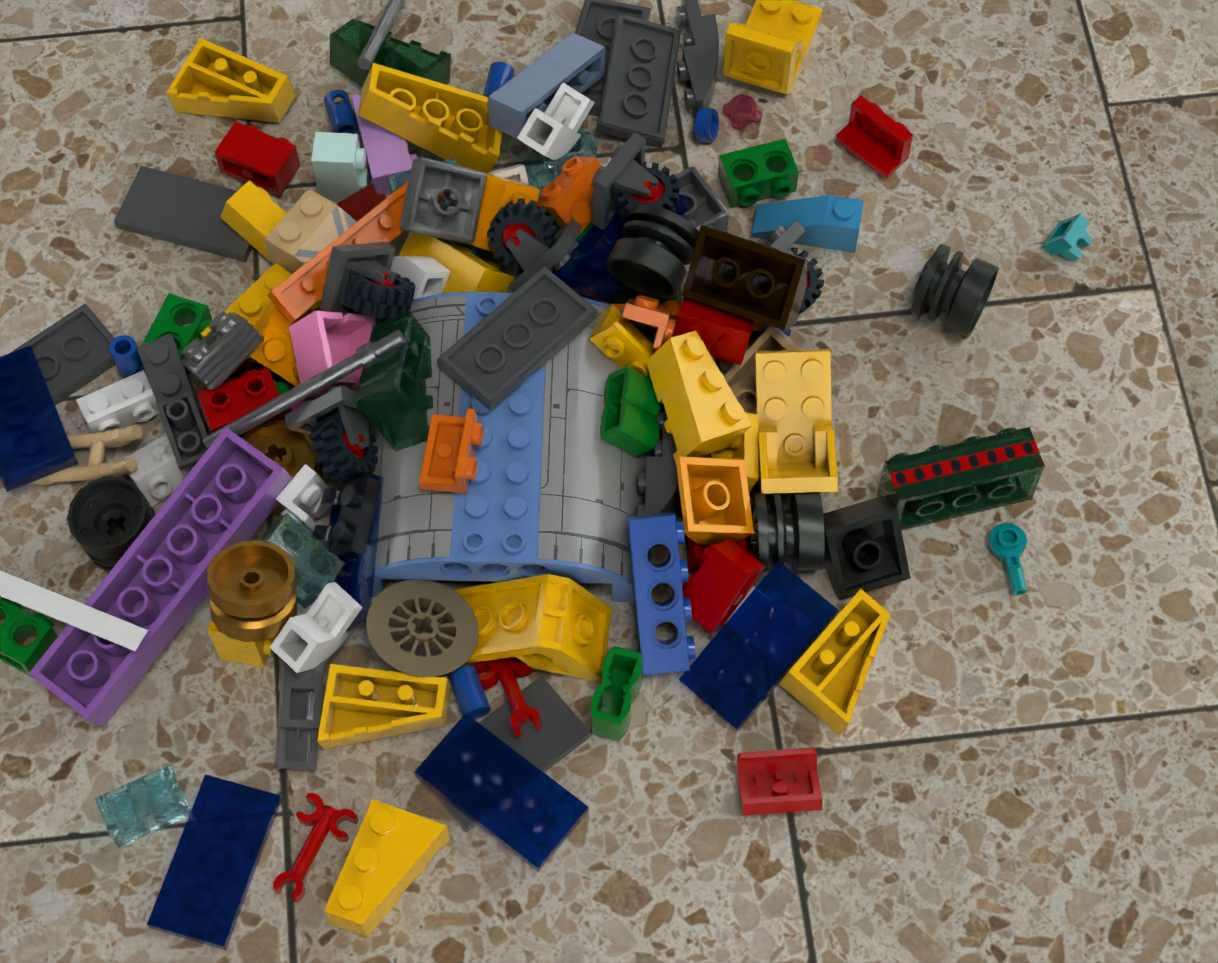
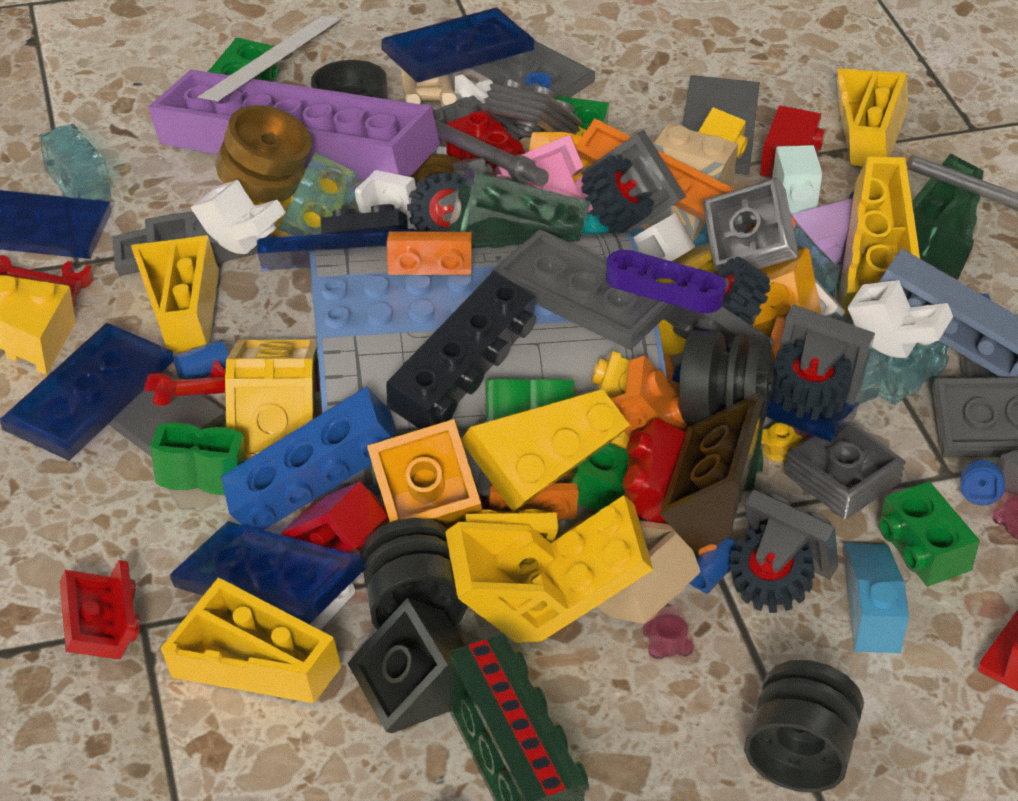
camera: 80 degrees right, 20 degrees down
dark tan piece [366,580,478,677] -> none
none -> black brick [386,271,536,429]
none -> dark purple beam [606,250,726,313]
none -> clear pink plate [643,614,694,659]

